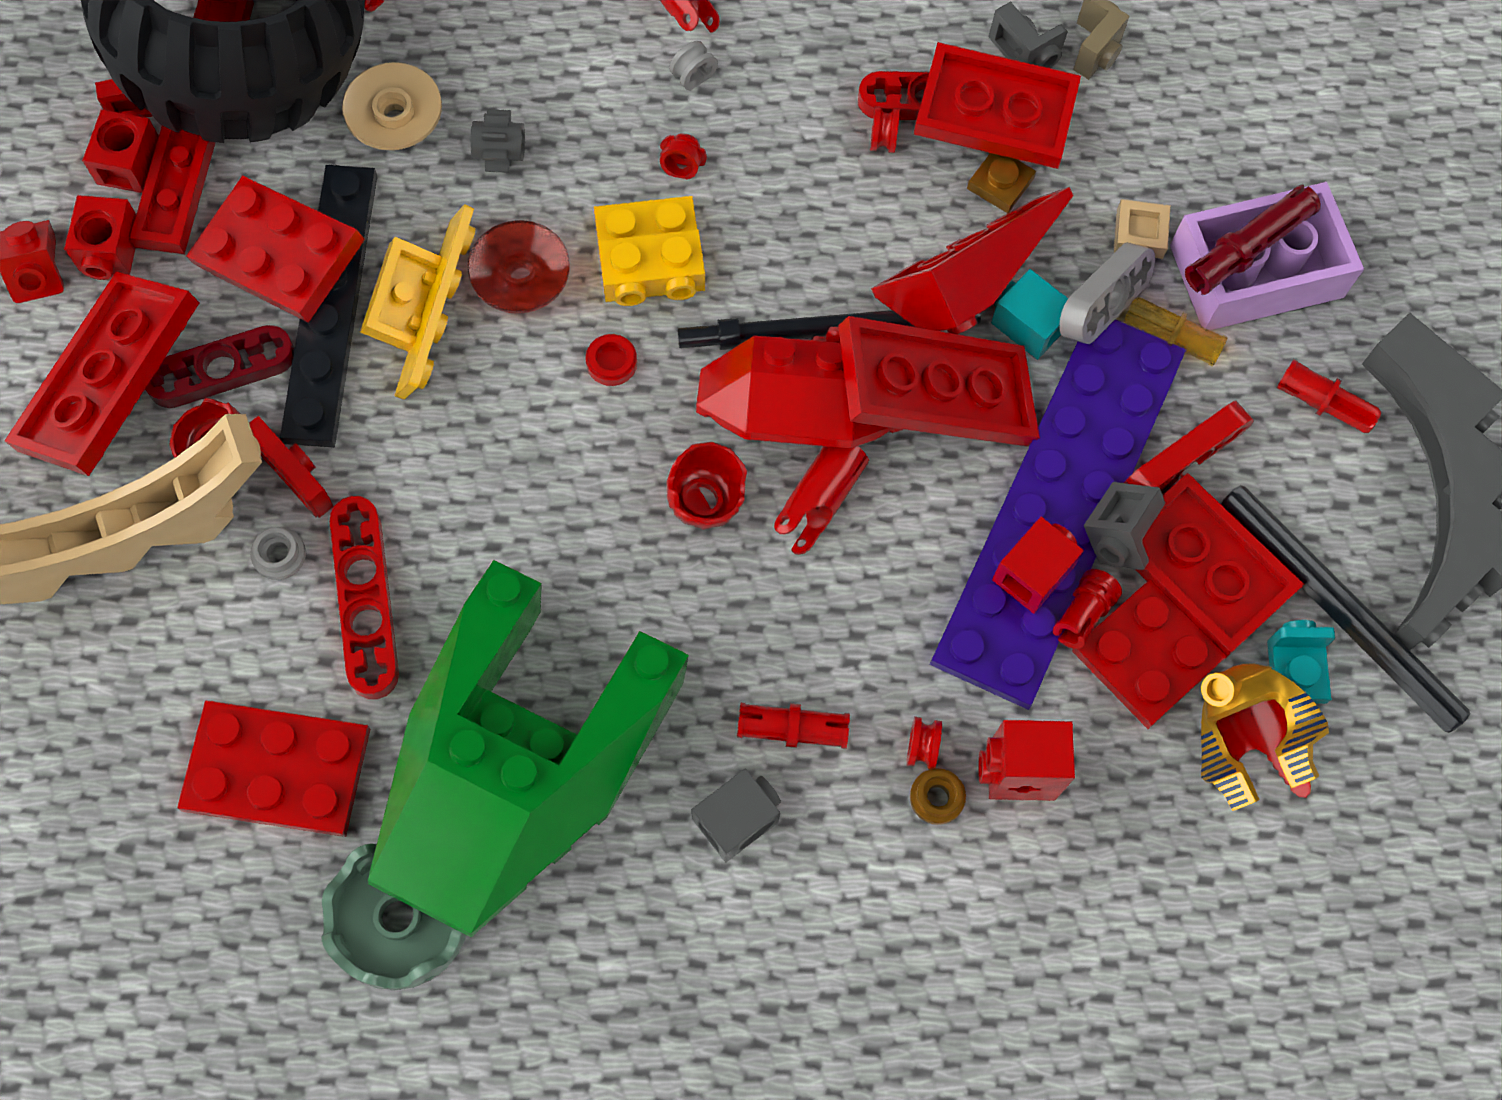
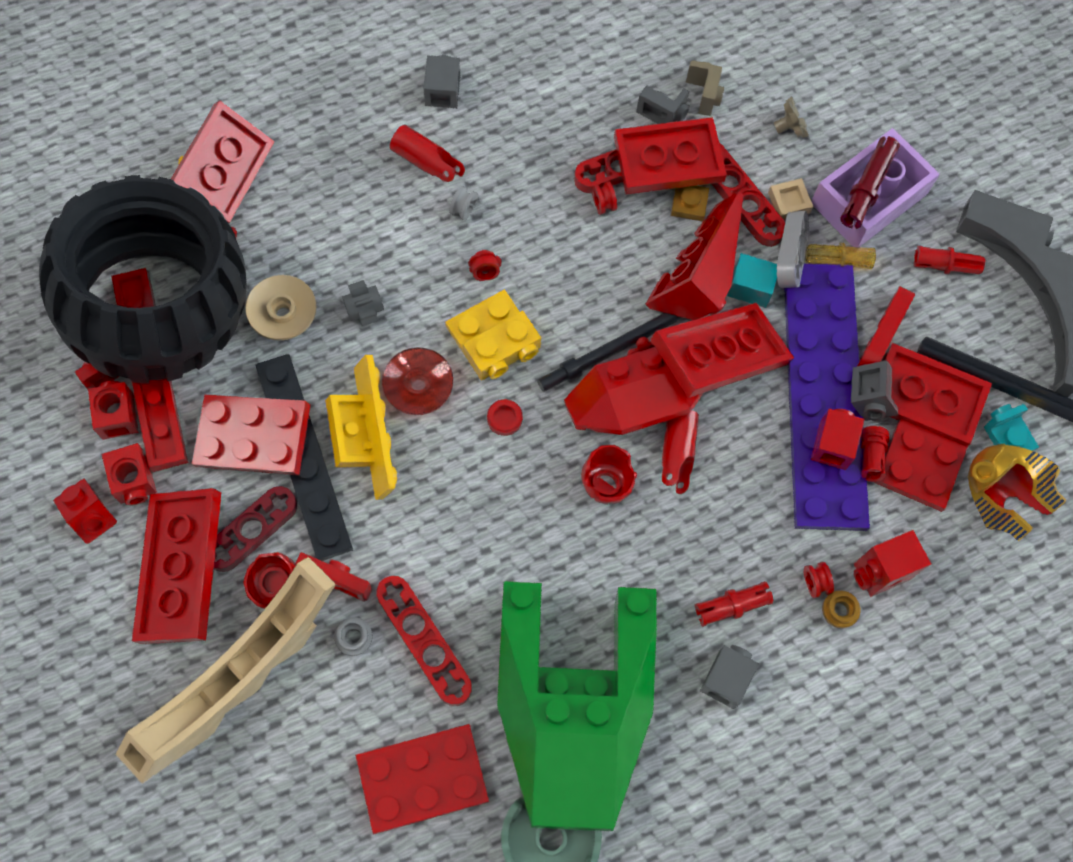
camera: 25 degrees left, 0 degrees up
none -> red beam [712,143,785,247]
none -> dark tan plant [774,96,809,138]

